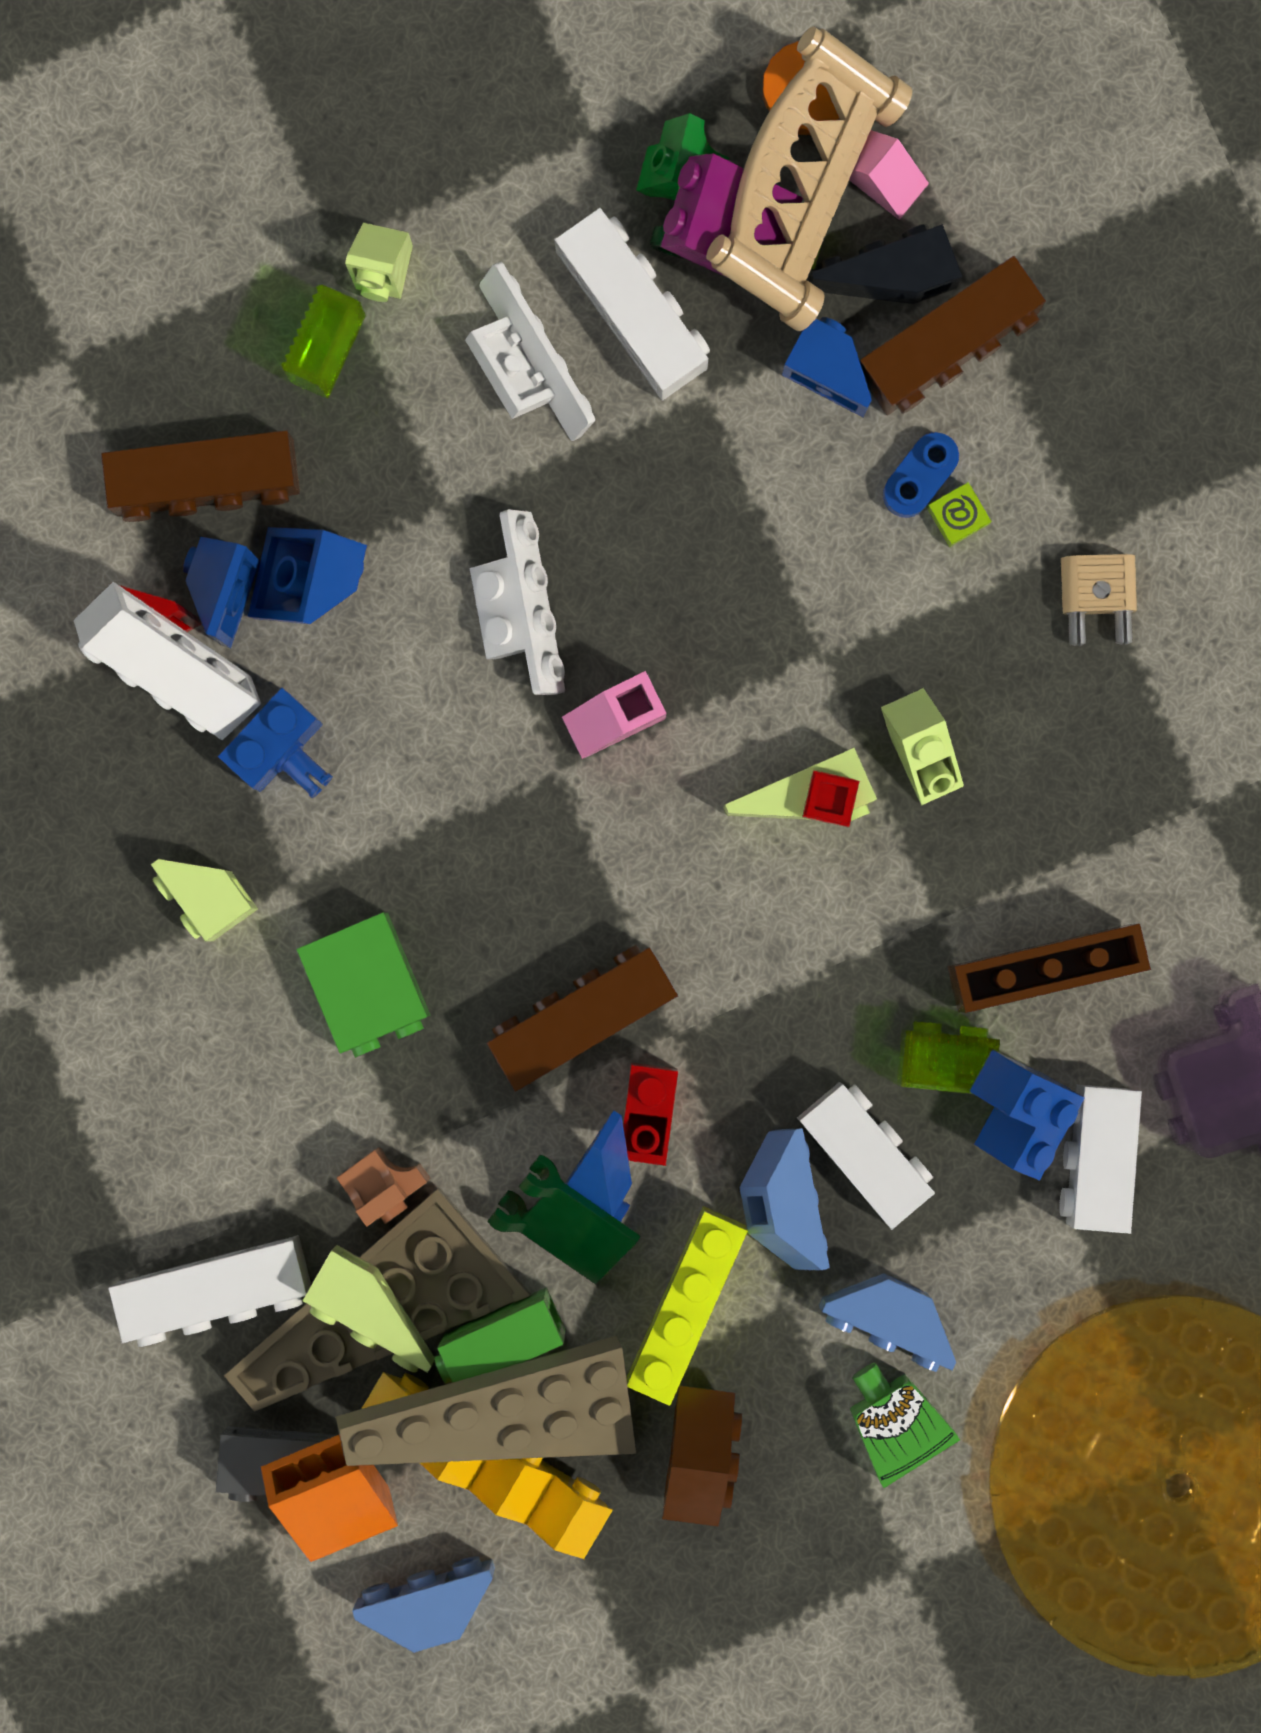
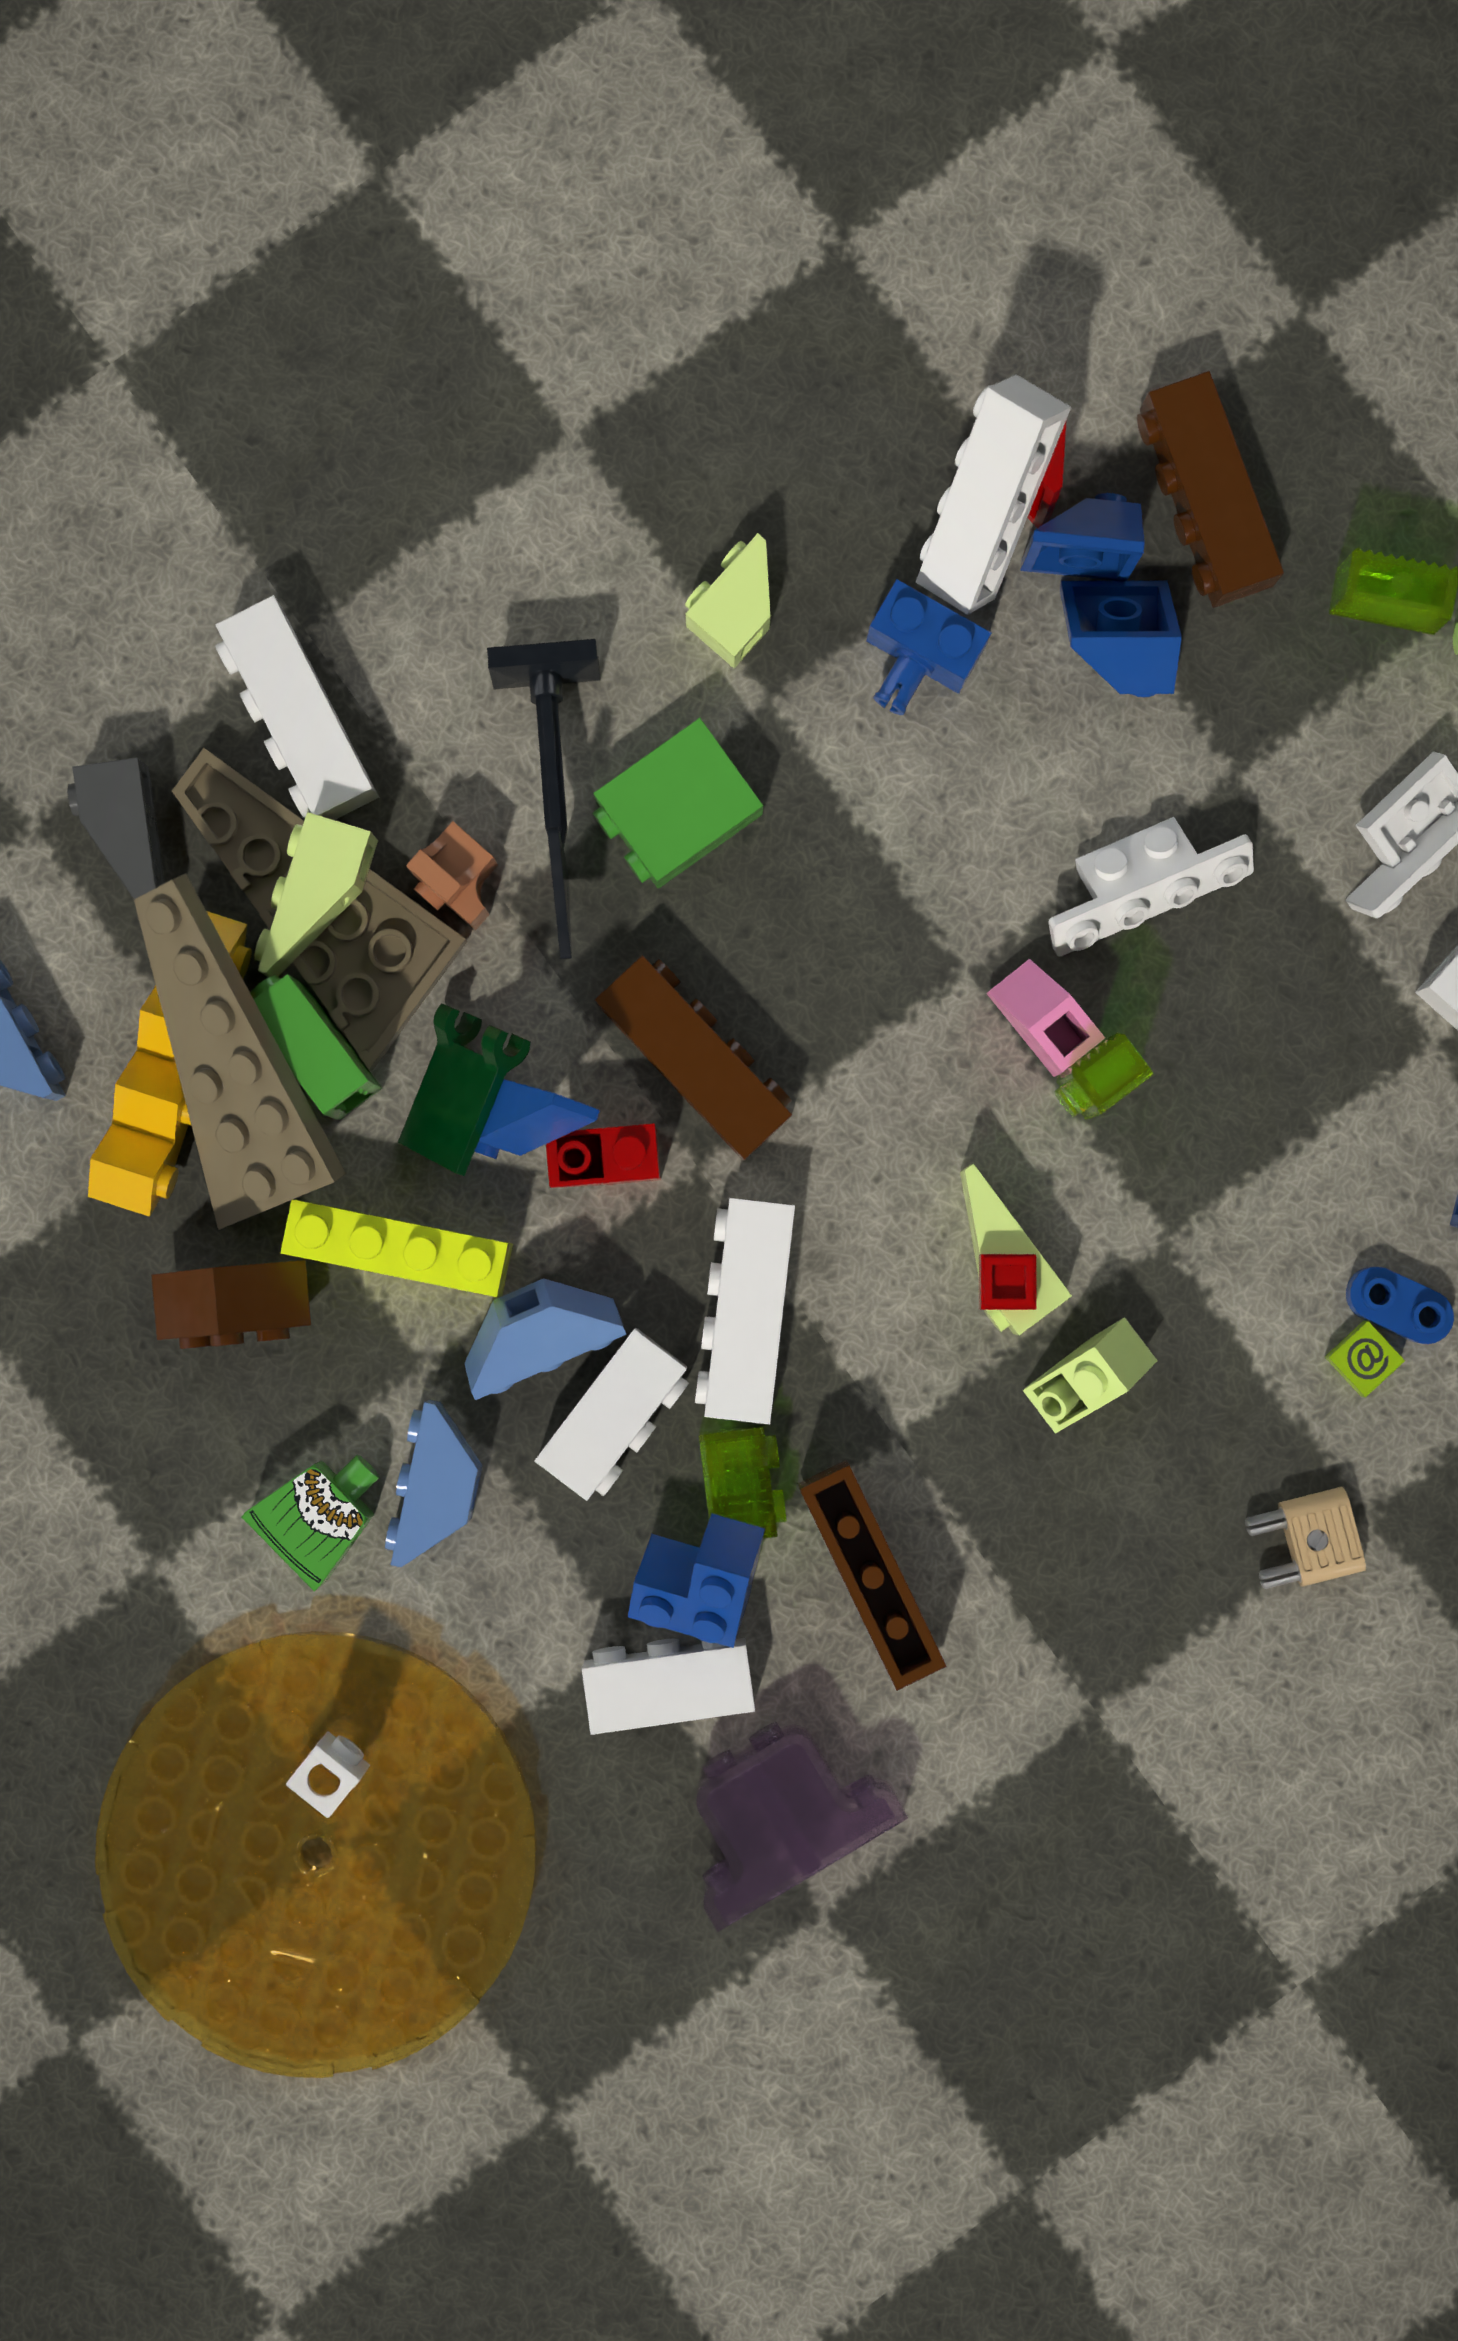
camera: 70 degrees right, 0 degrees up
orange brick [261,1435,398,1562] -> none
none -> white bracket [286,1731,371,1818]
none -> black piece [487,639,601,959]
none -> white brick [695,1198,795,1424]
none -> clear neon green brick [1054,1033,1154,1120]

